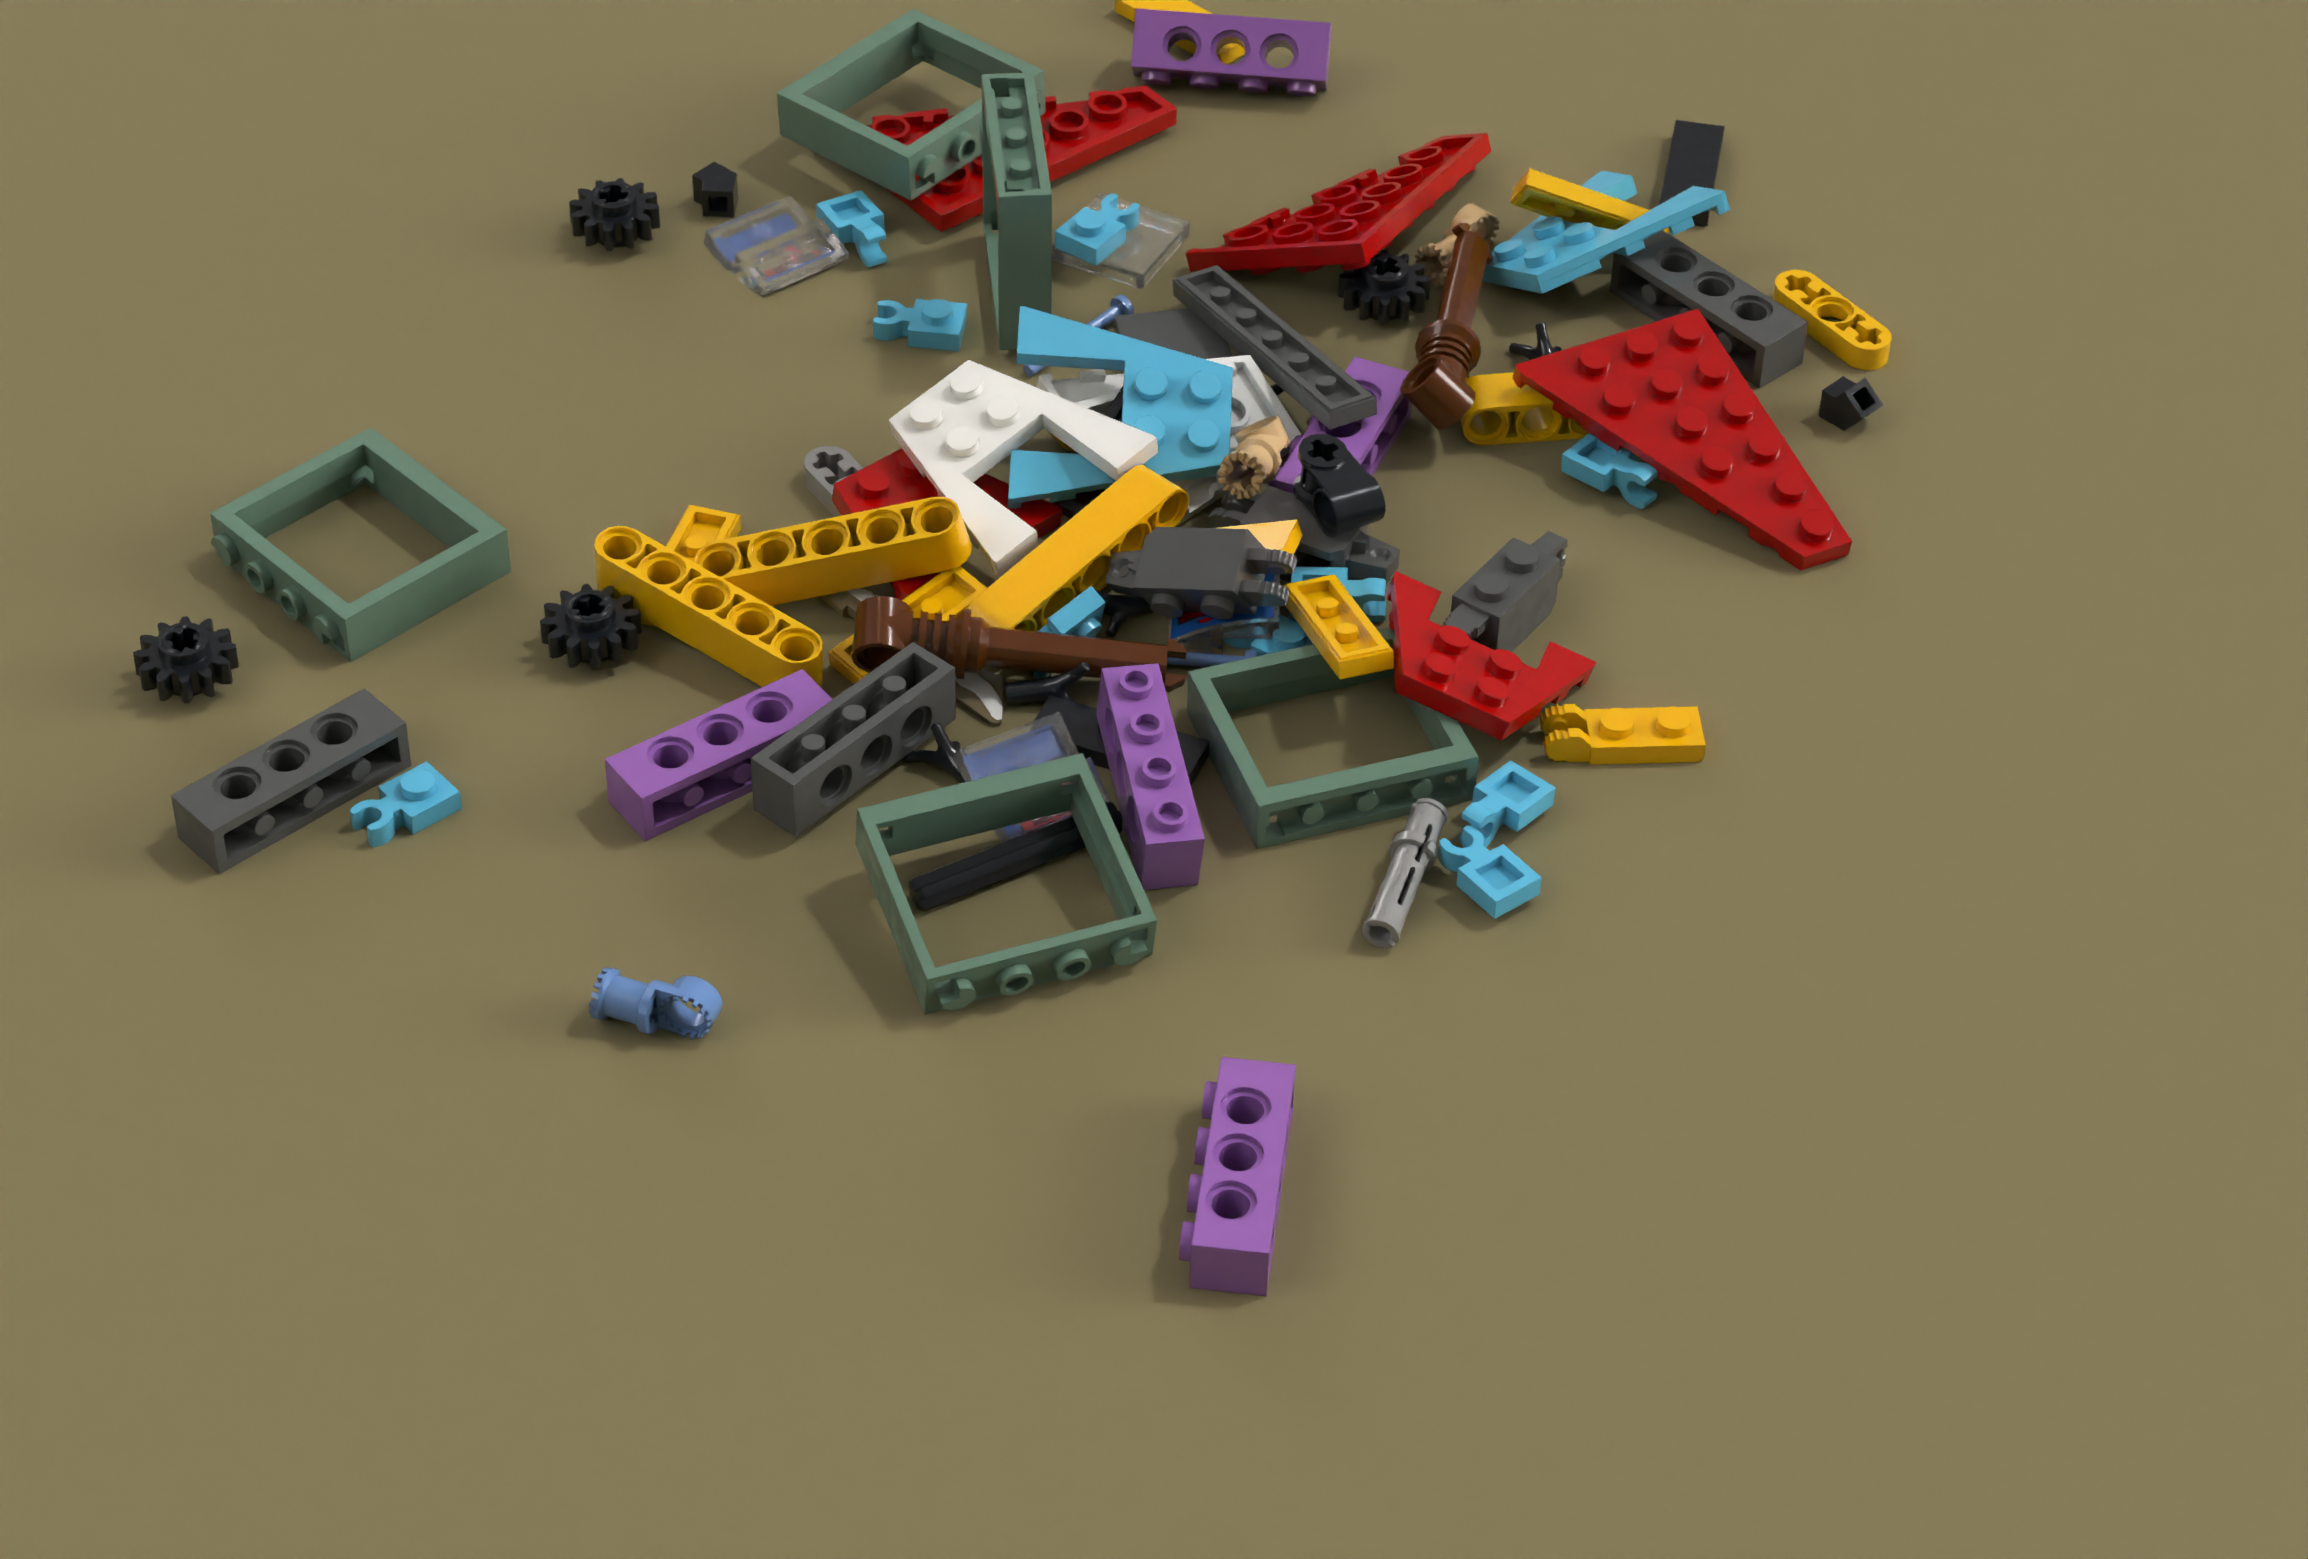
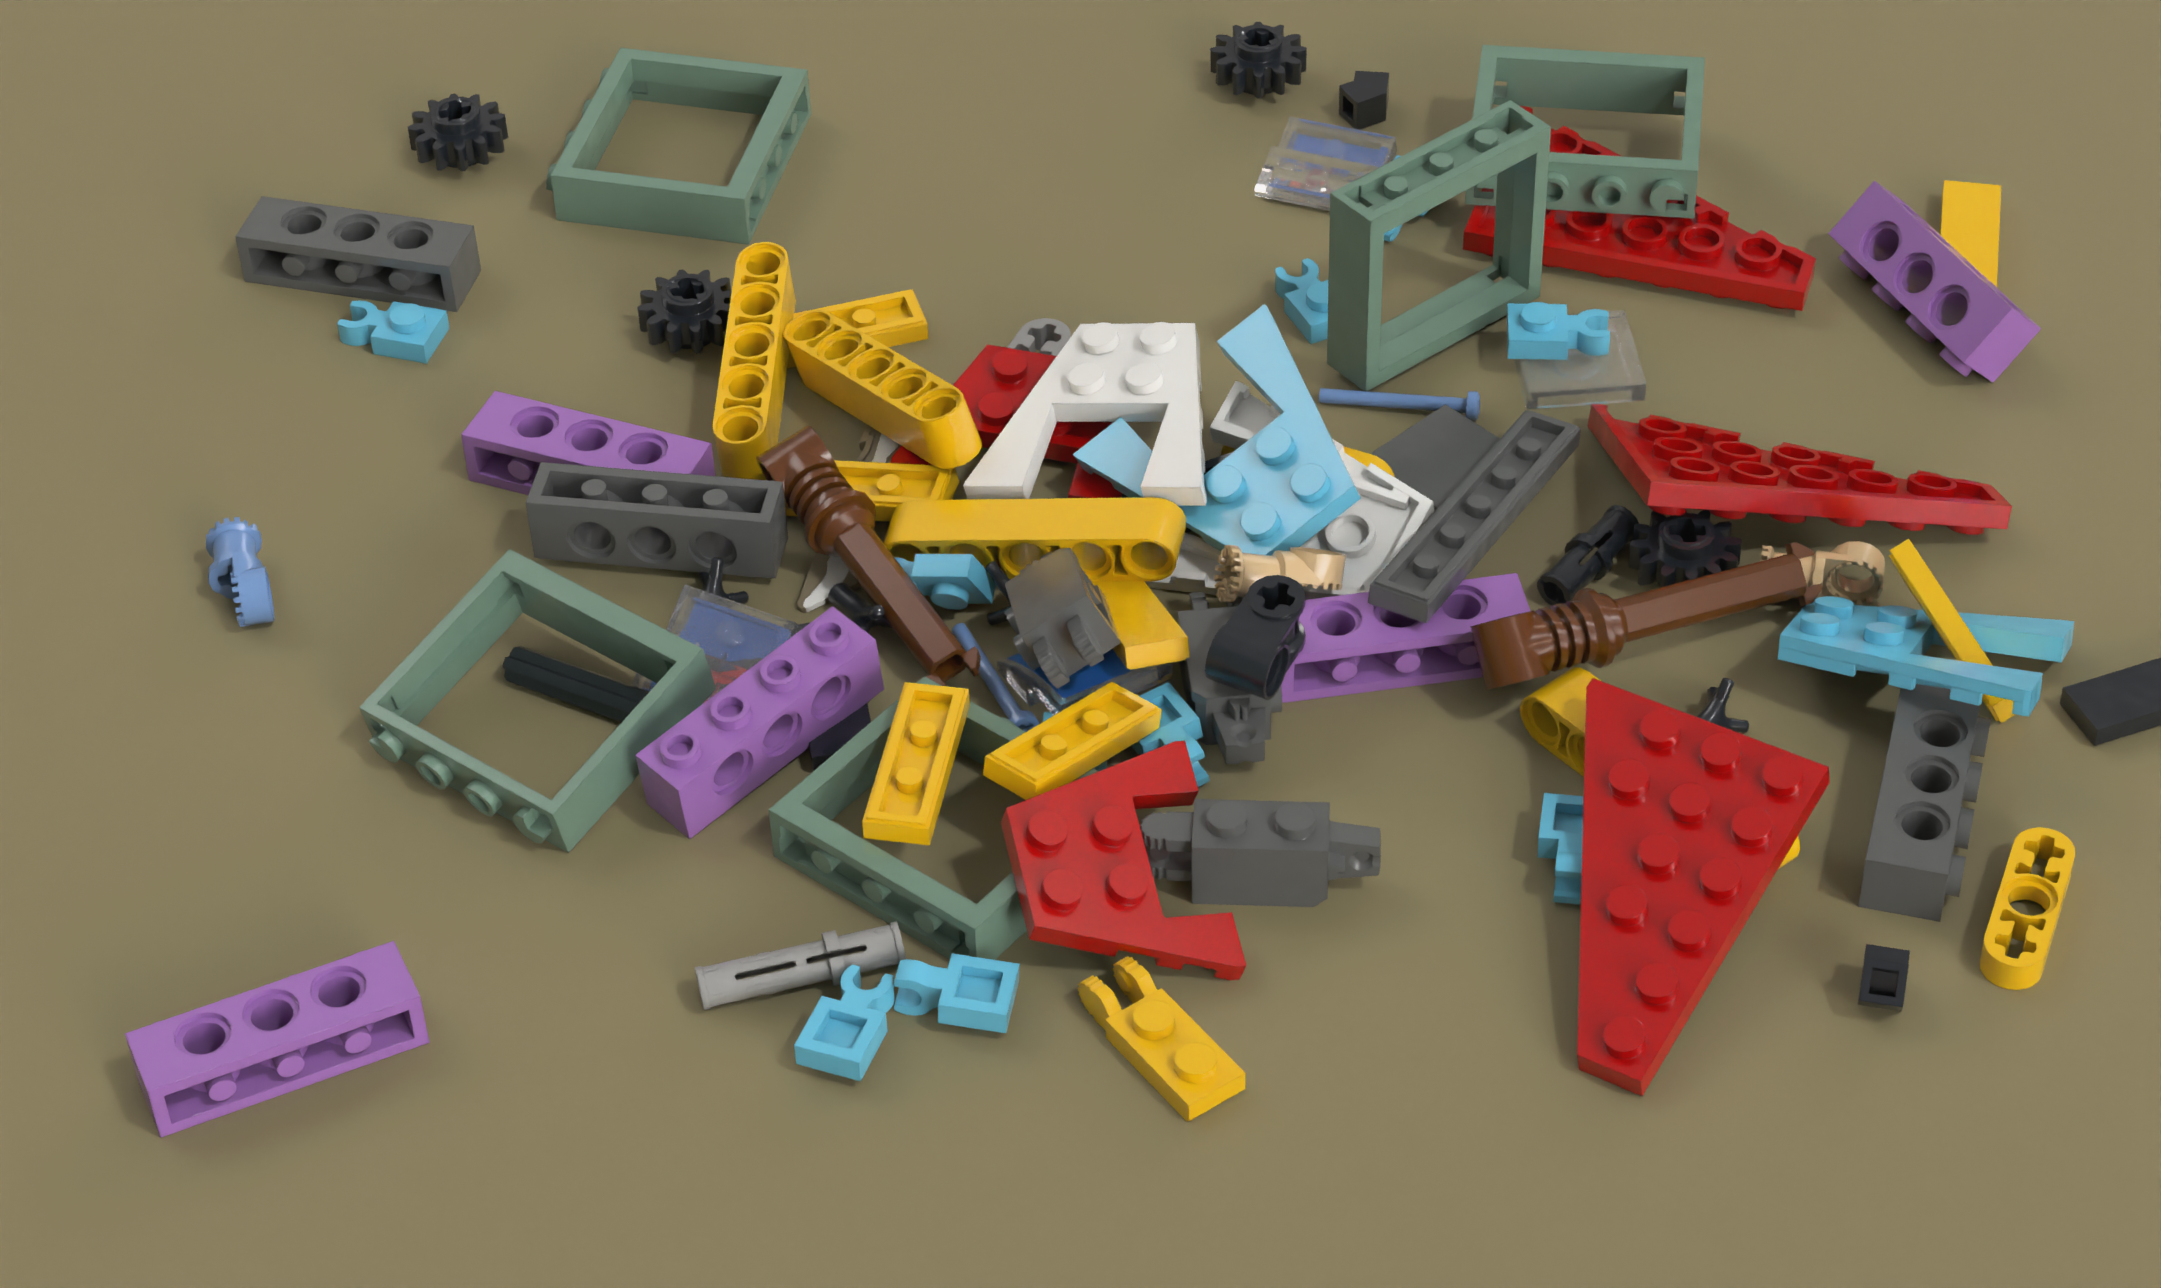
camera: 60 degrees right, 0 degrees up
none -> yellow tile [862,682,970,846]
none -> black pin [1537,505,1639,606]

